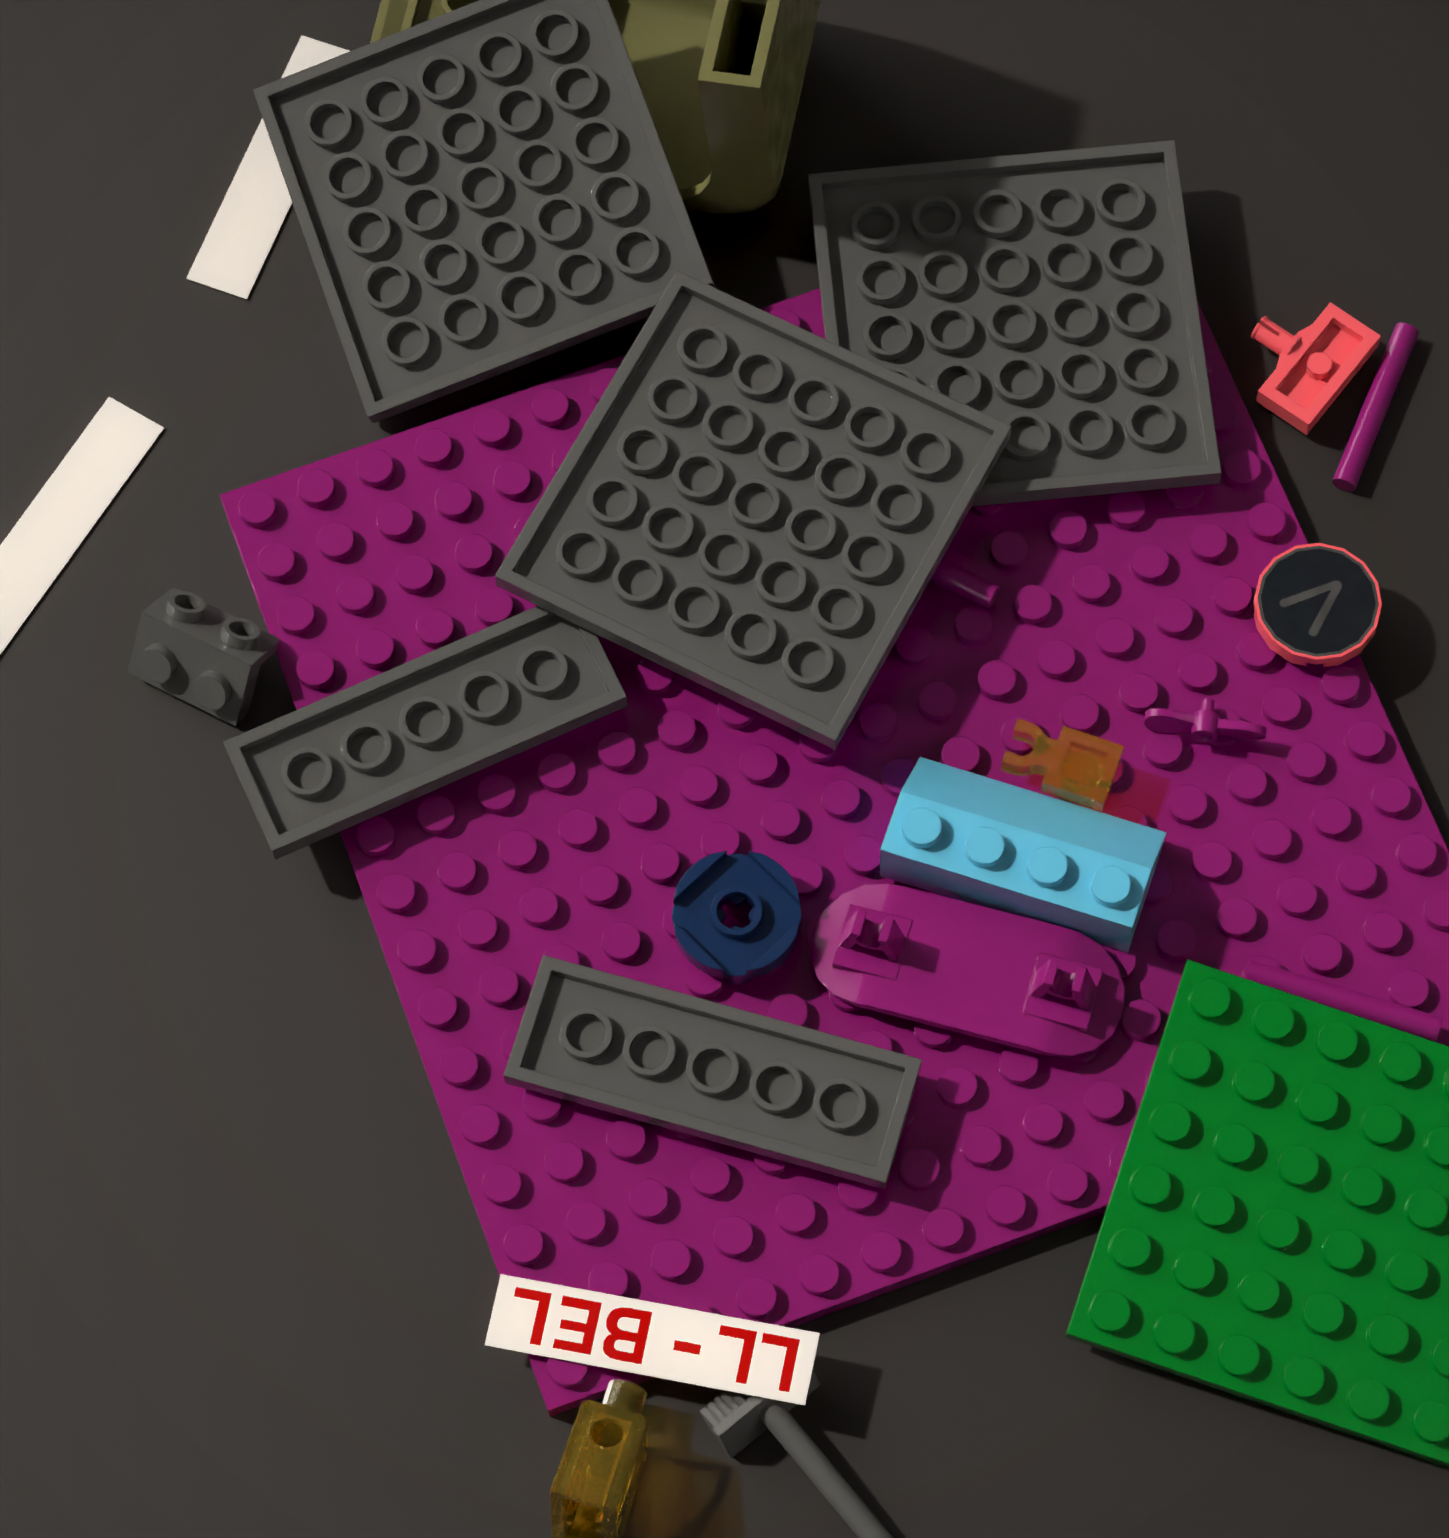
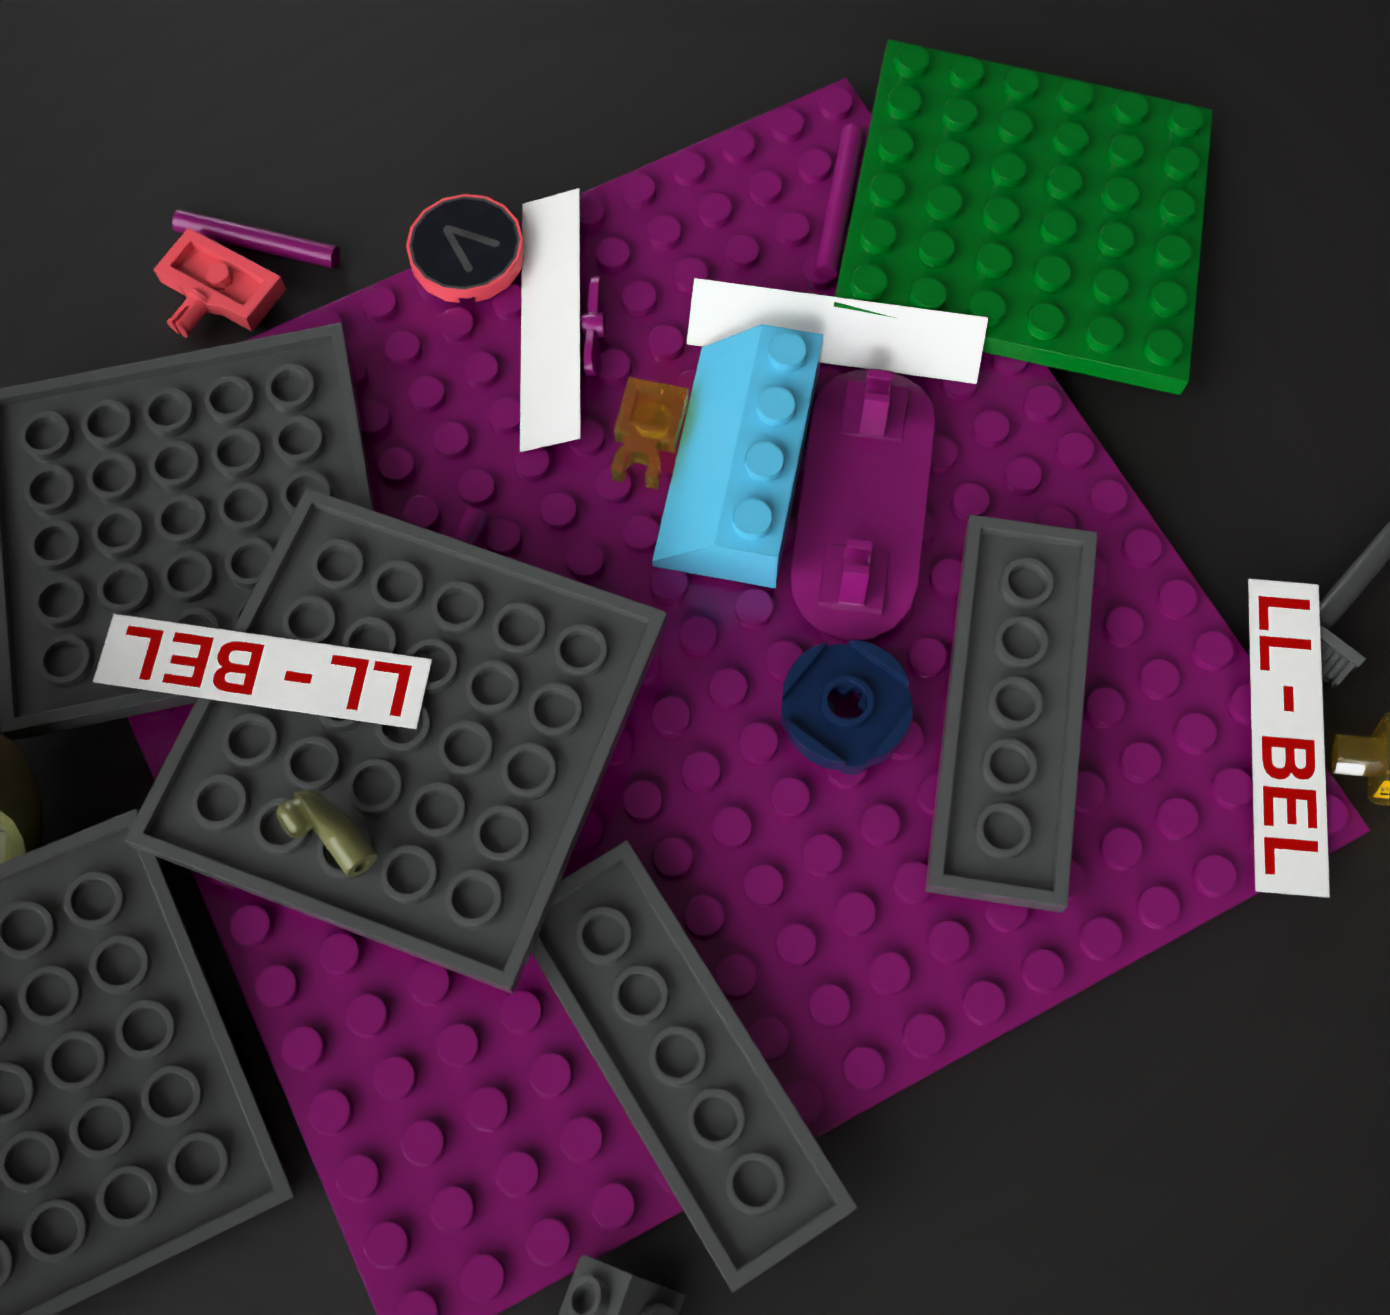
camera: 100 degrees left, 0 degrees up
none -> white sticker [93,614,432,729]
none -> olive arm [276,790,378,878]
none -> white sticker [520,188,581,452]
none -> white sticker [687,278,988,384]

